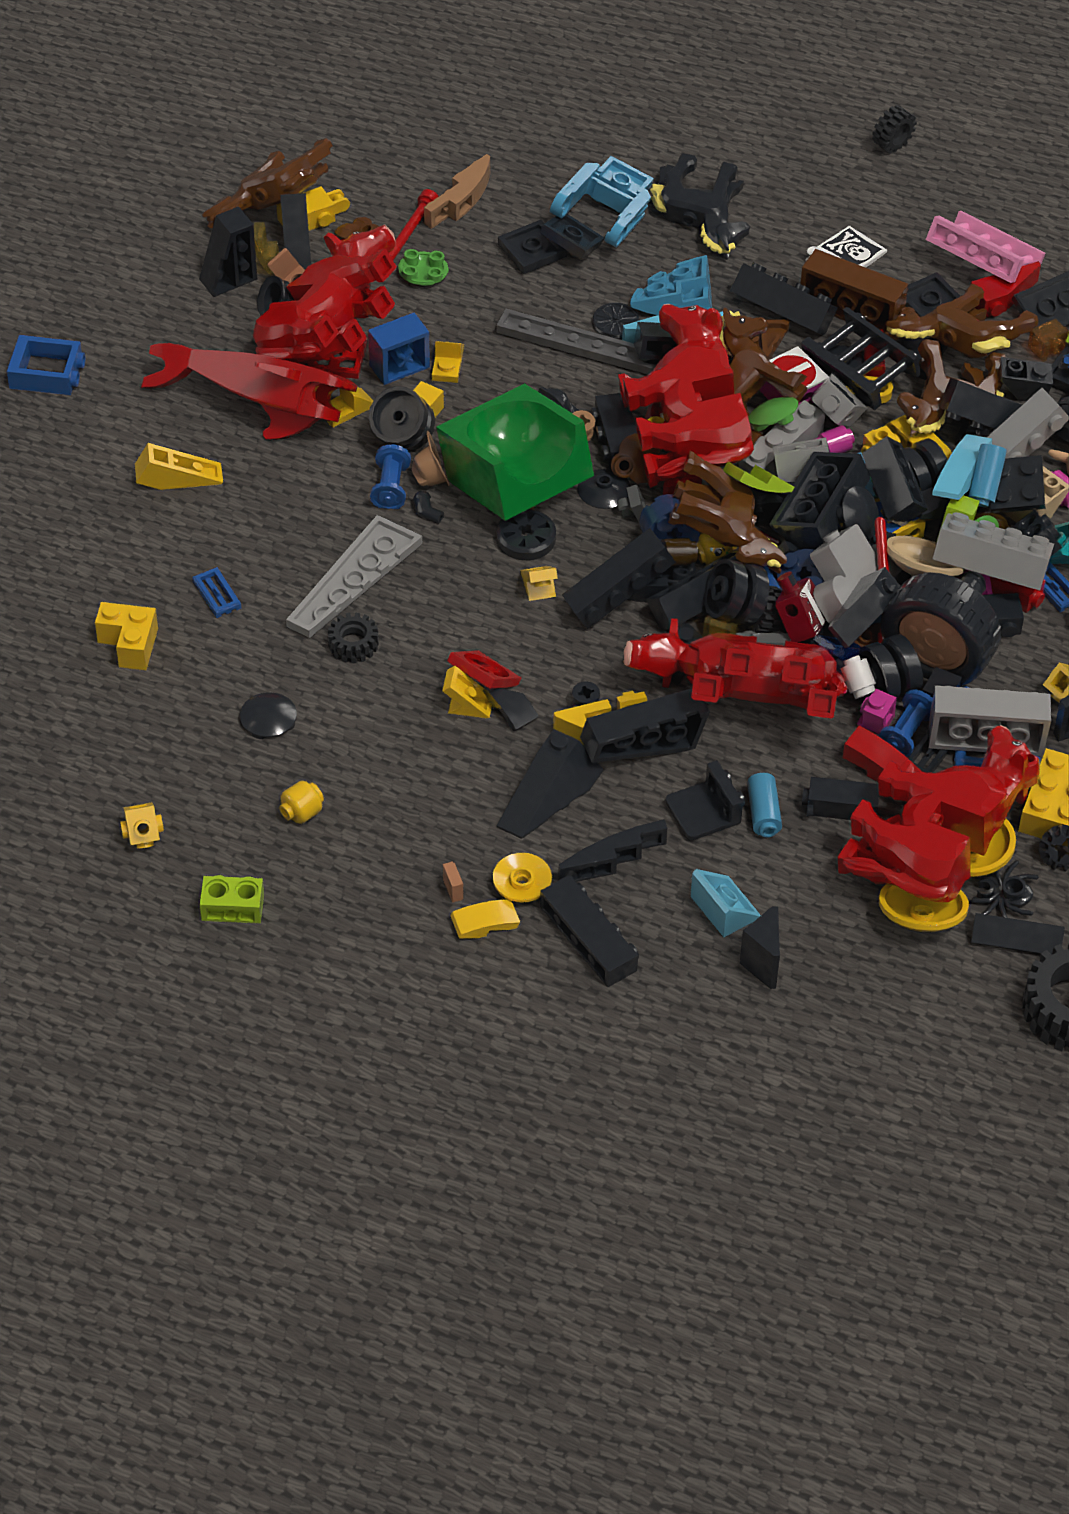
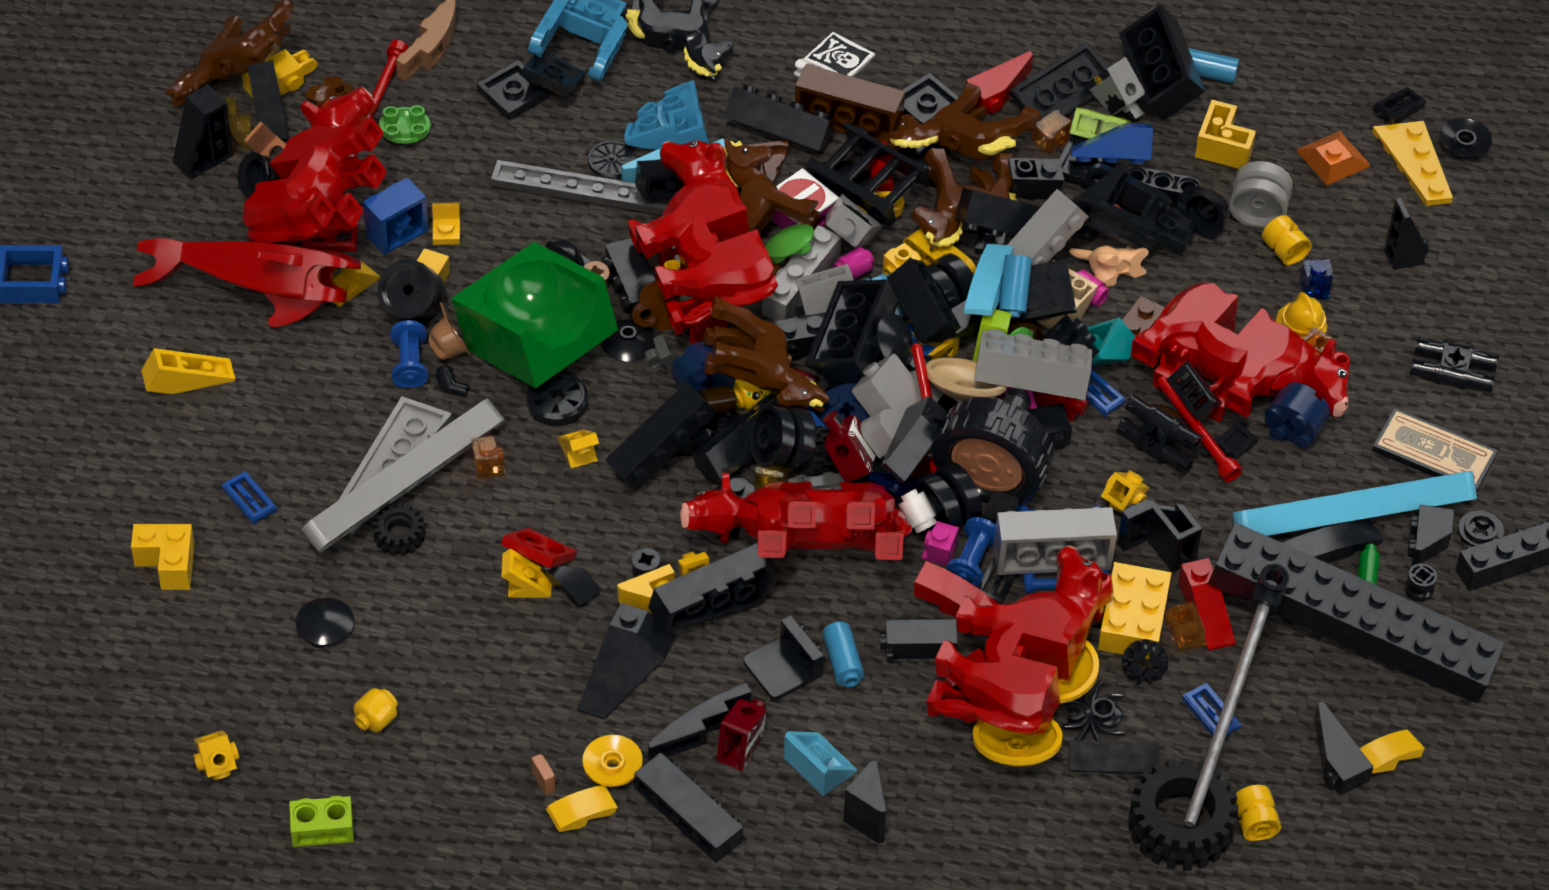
camera: 10 degrees left, 0 degrees up
lime slope [723,462,795,493] -> none
bright pink fence [926,211,1046,283] -> none
none -> light grey beam [301,398,505,553]
none -> clear orange brick [471,435,505,480]
none -> dark red torso [716,699,767,772]

